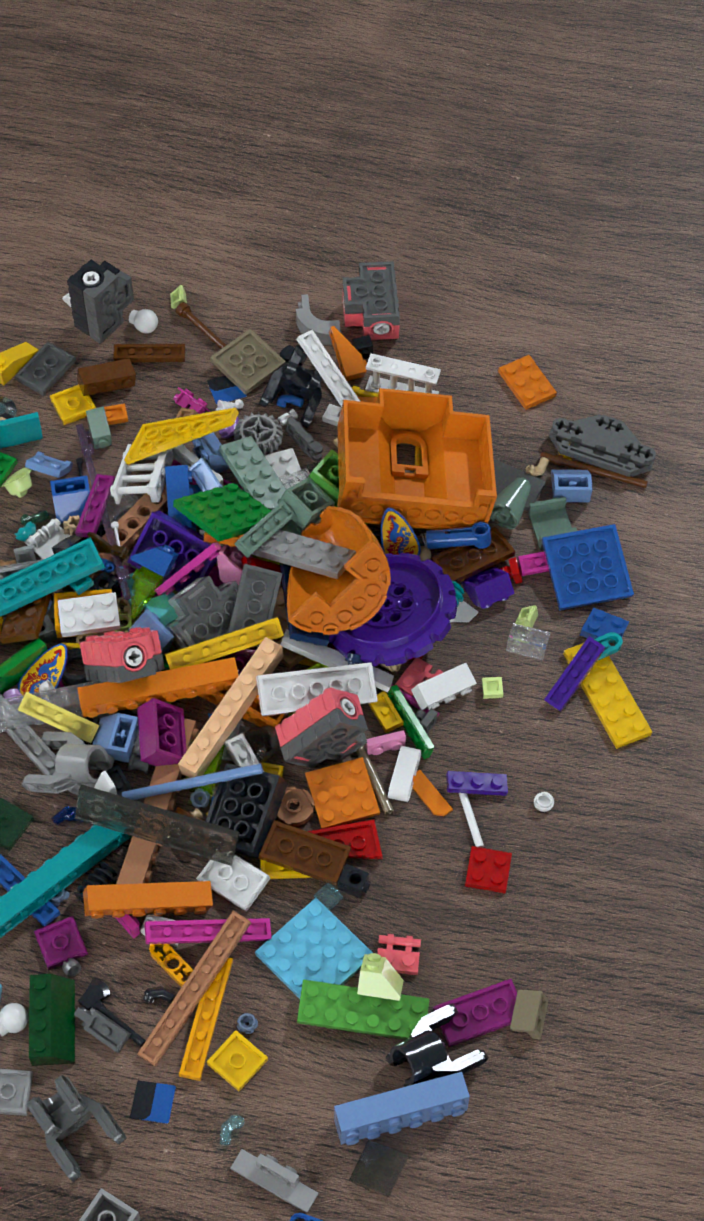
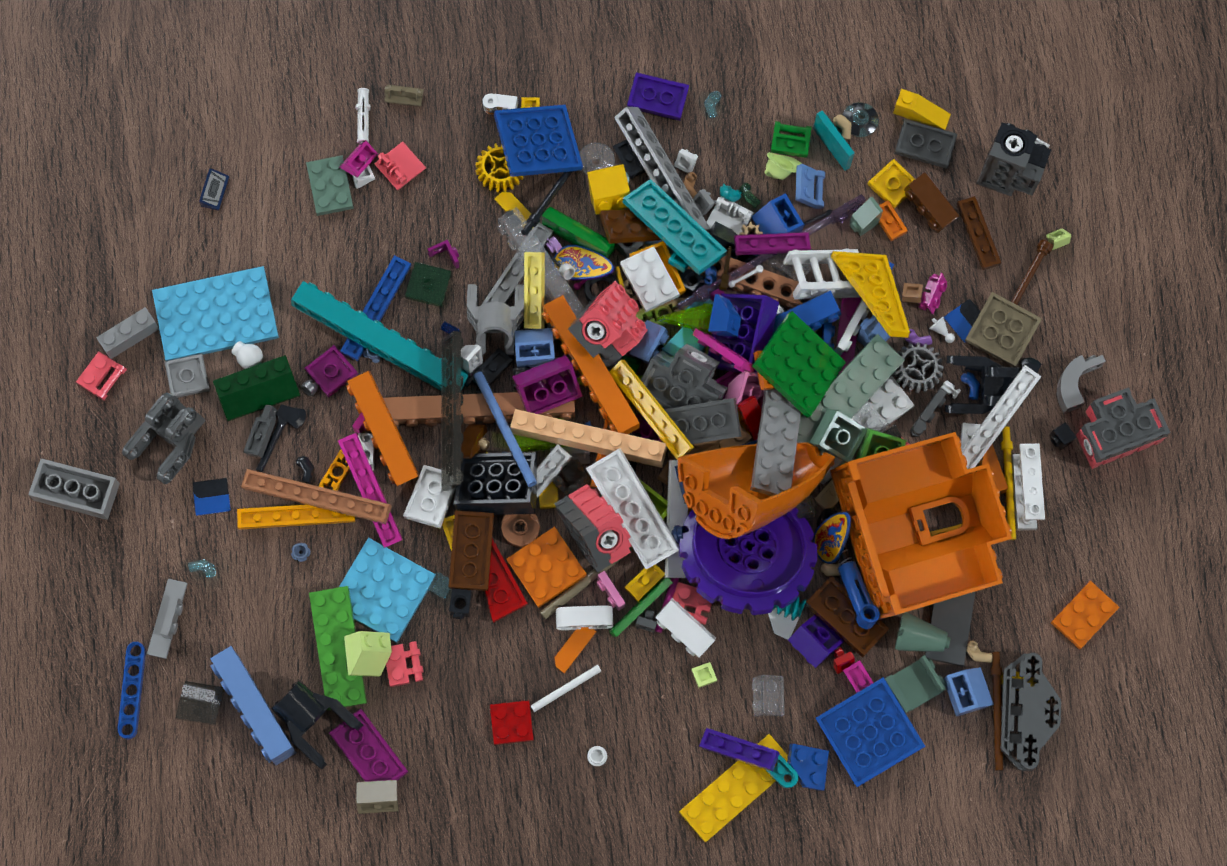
camera: 70 degrees right, 15 degrees up
black piece [74,862,118,904] -> none
white piece [129,309,158,334] -> none
light blue tile [188,458,223,492] -> none
sand blue plate [190,788,210,808] -> none
yellow plate [207,1030,268,1091] -> none
sand green tile [234,501,296,558] -> none
orange slope [329,326,367,381] -> none
dark purple plate [446,771,508,796] -> none
yellowish green slope [515,605,538,630] -> none

